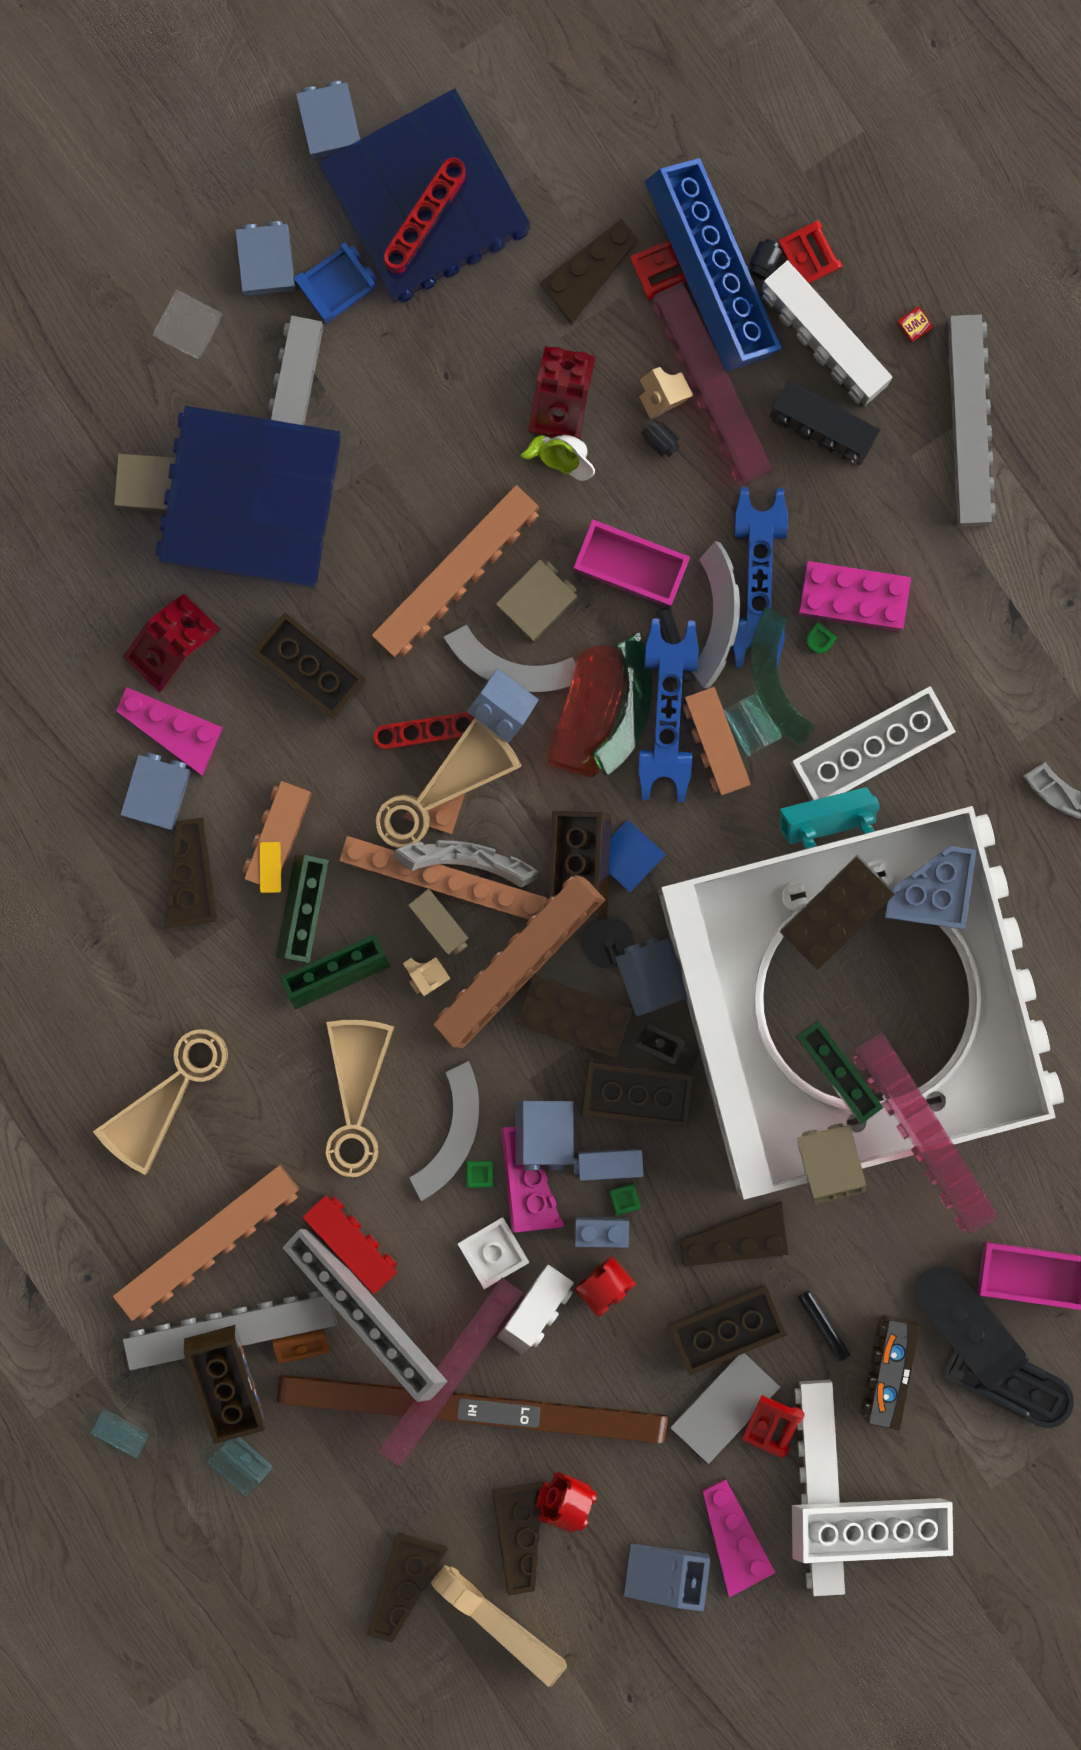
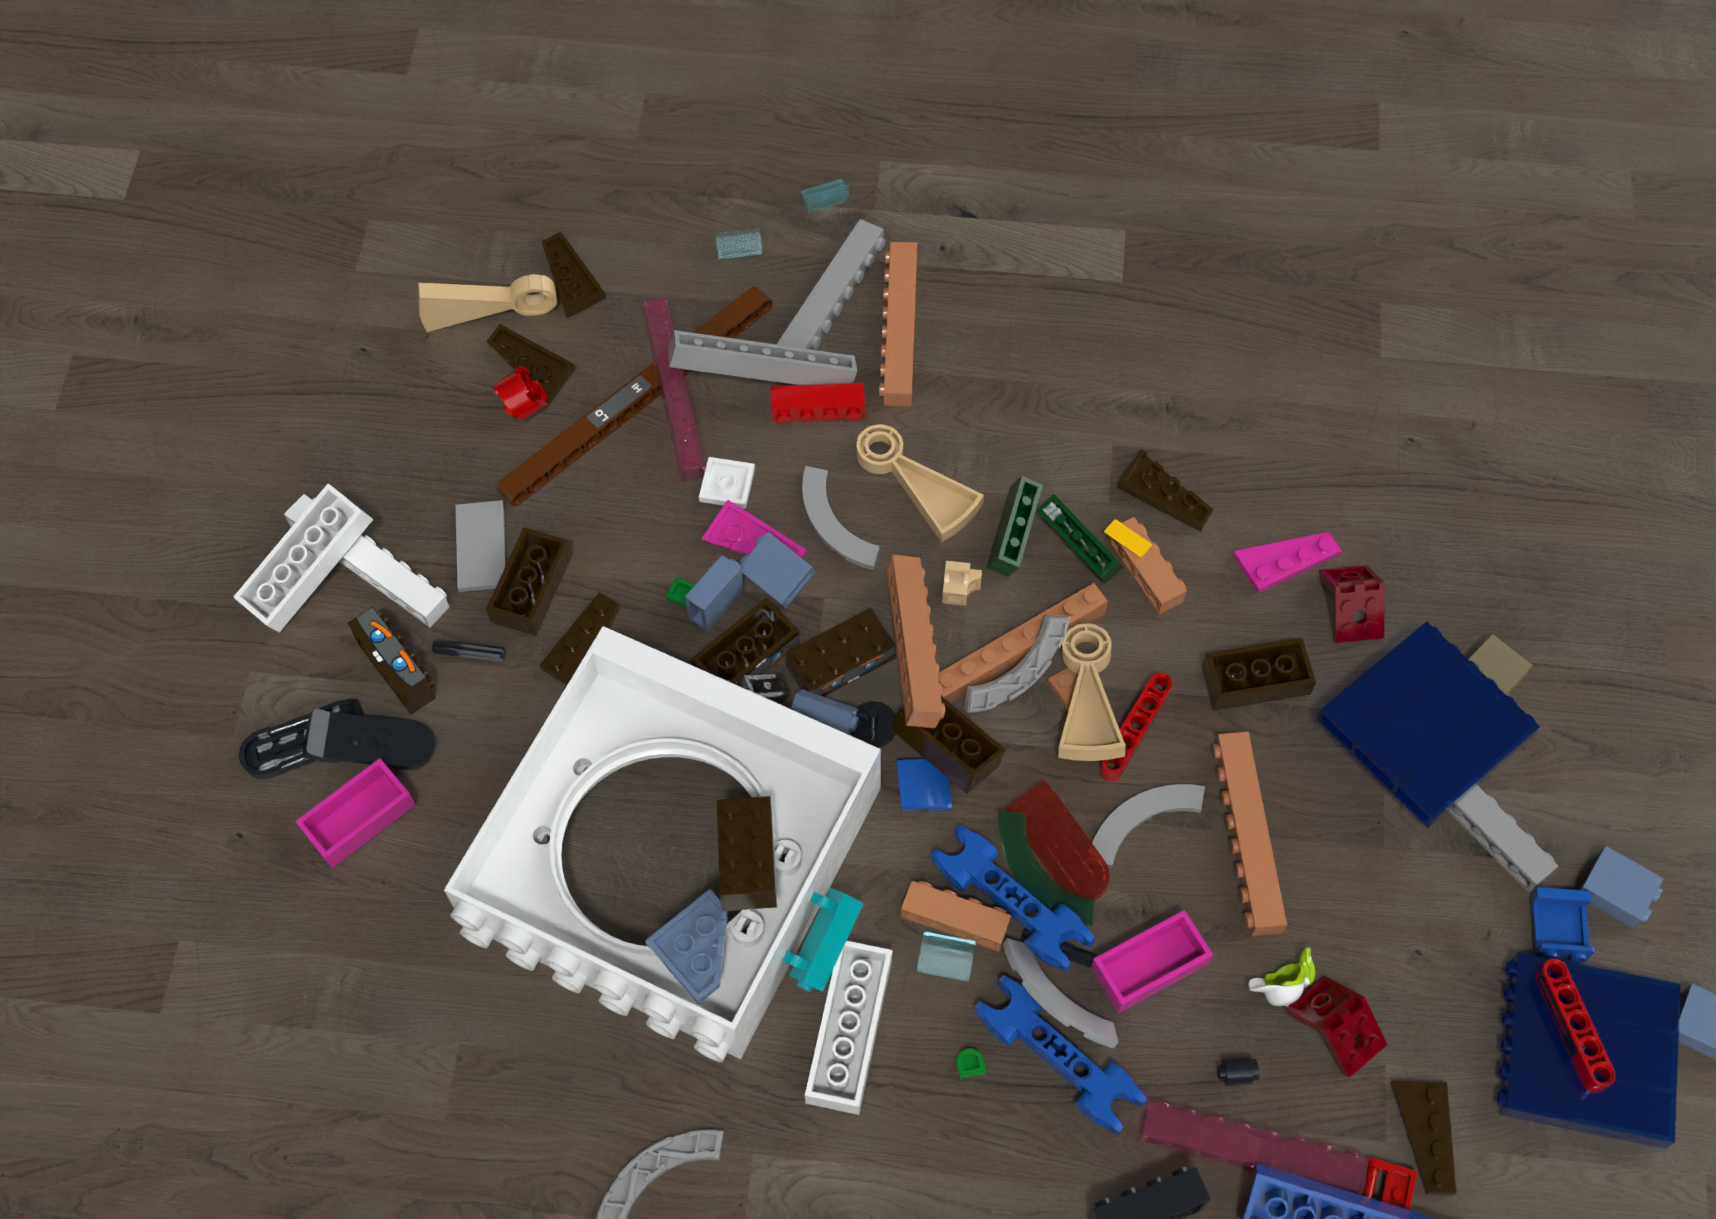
camera: 135 degrees right, 25 degrees down
tan piece [93,1029,228,1175] -> none
sand blue brick [121,752,191,831] -> none
clear tile [152,289,223,360] -> none
dark brown brick [183,1325,265,1444] -> none
dark orange plate [272,1328,330,1364] -> none
dark tan brick [408,889,469,956] -> none
sand blue brick [466,668,539,743] -> none
green tile [467,1161,493,1188] -> none
dark tan brick [496,560,577,643] -> none
white wedge [496,1264,574,1355] -> none
red brick [573,1256,636,1318] -> none
sand blue brick [575,1216,629,1248] -> none
sand blue slope [624,1543,710,1612] -> none
tan brick [639,367,693,419] -> none
dark pink wing [702,1478,775,1598] -> none
red plate [742,1395,805,1457] -> none
clear green tile [751,605,815,747] -> none
dark green brick [795,1020,884,1124] -> none
dark pink piece [797,561,911,632] -> none
dark tan brick [797,1123,867,1205] -> none
clear pink brick [853,1032,999,1234] -> none

